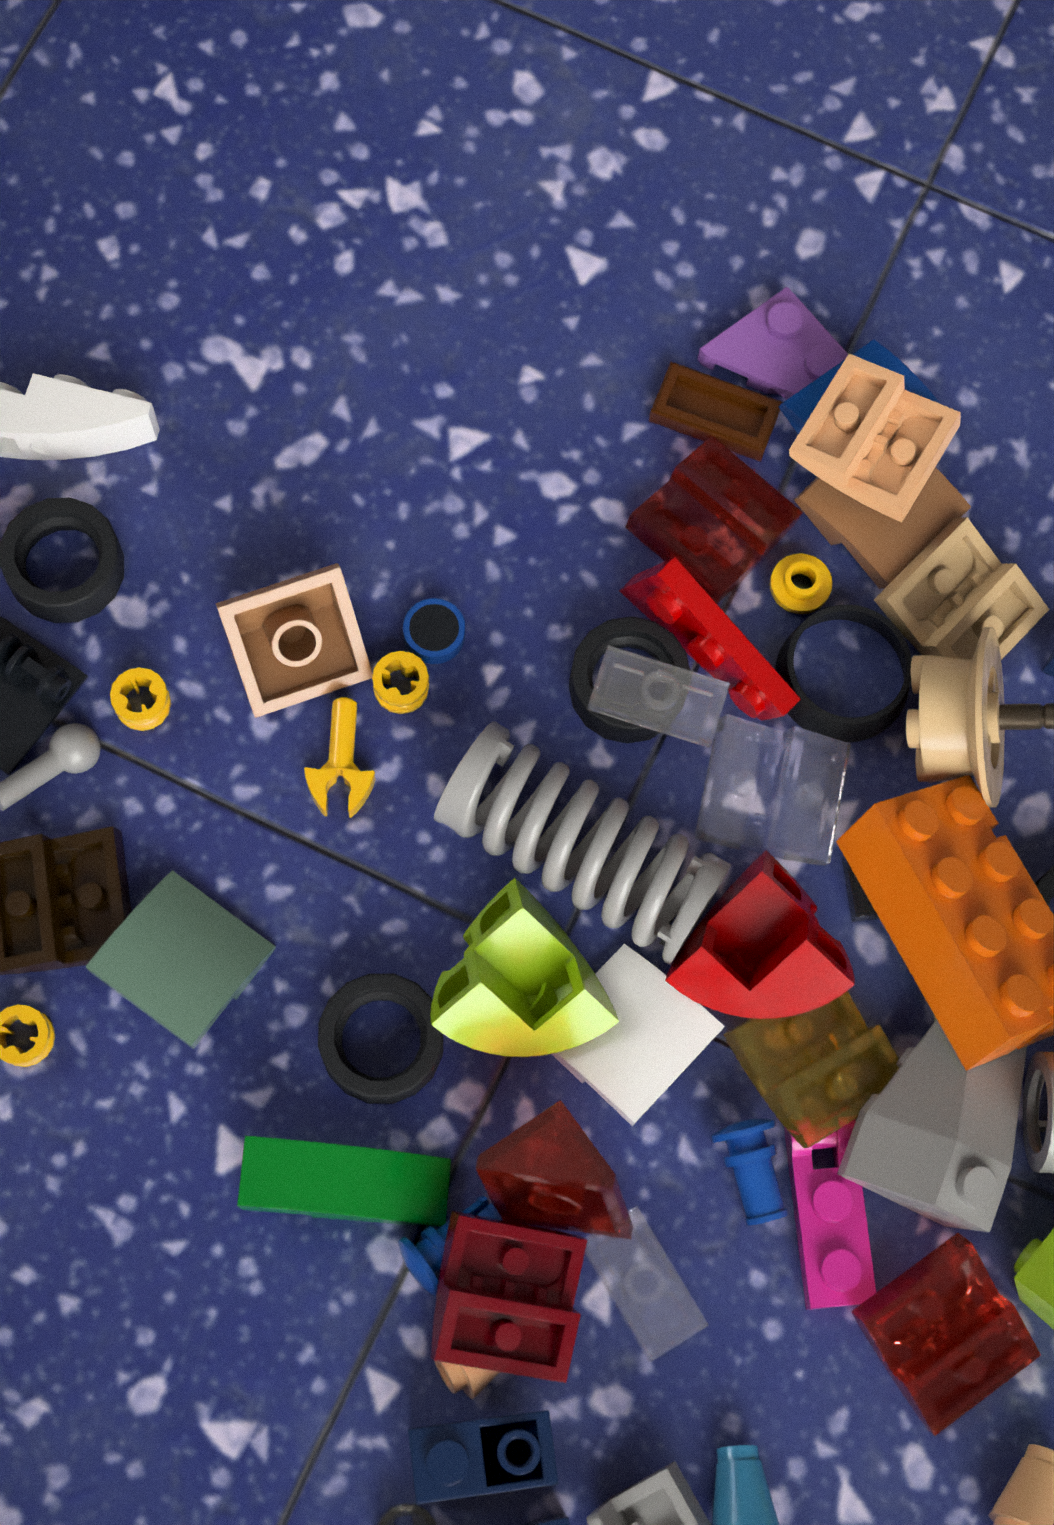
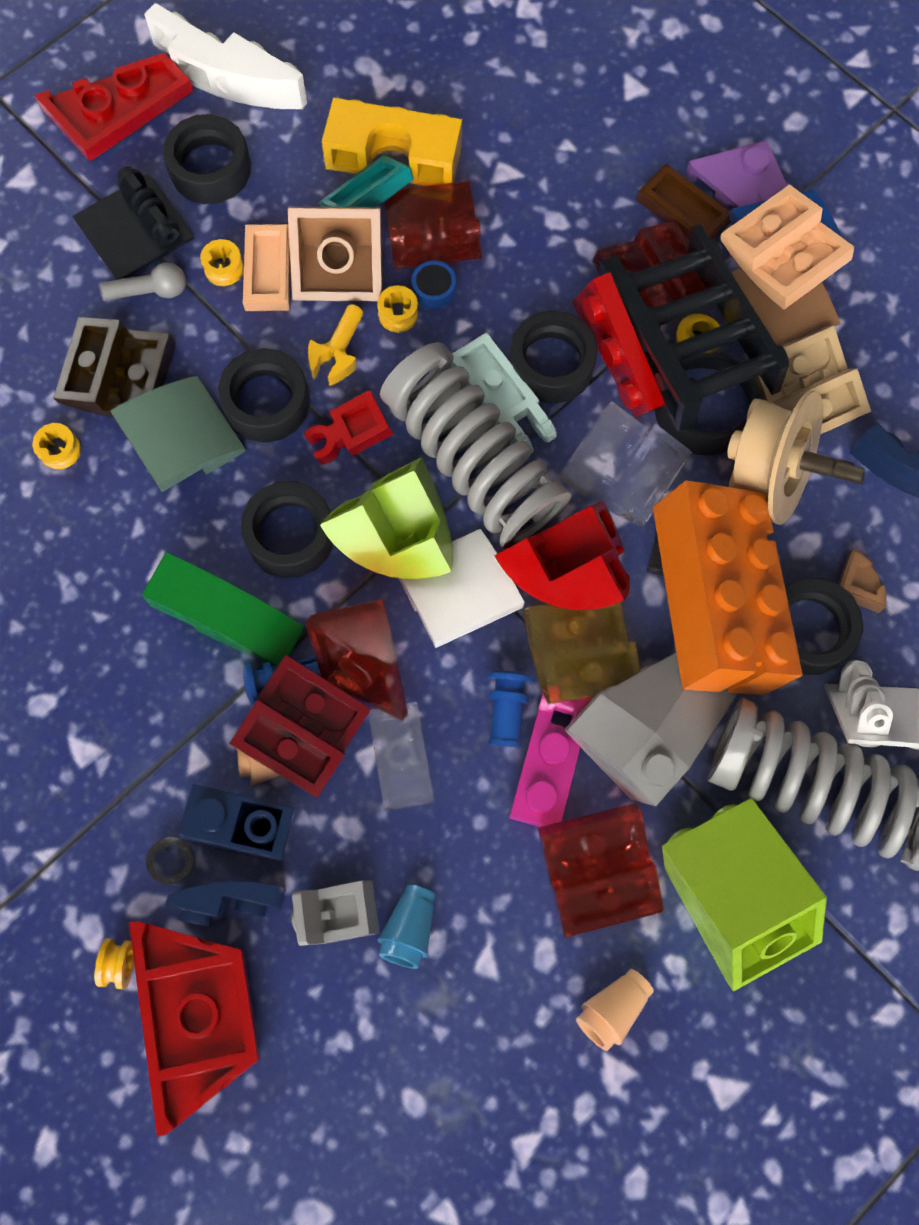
camera: 25 degrees right, 0 degrees up
clear plate [587,645,730,748] -> none
none -> black tyre [218,348,310,443]
none -> light nougat tile [243,224,291,311]
none -> red plate [304,390,394,465]
none -> teal tile [318,155,414,207]
none -> yellow arch [322,97,462,191]
none -> clear red hinge [384,181,482,269]
none -> light aqua hinge [451,333,557,453]
none -> black fence [599,224,789,432]

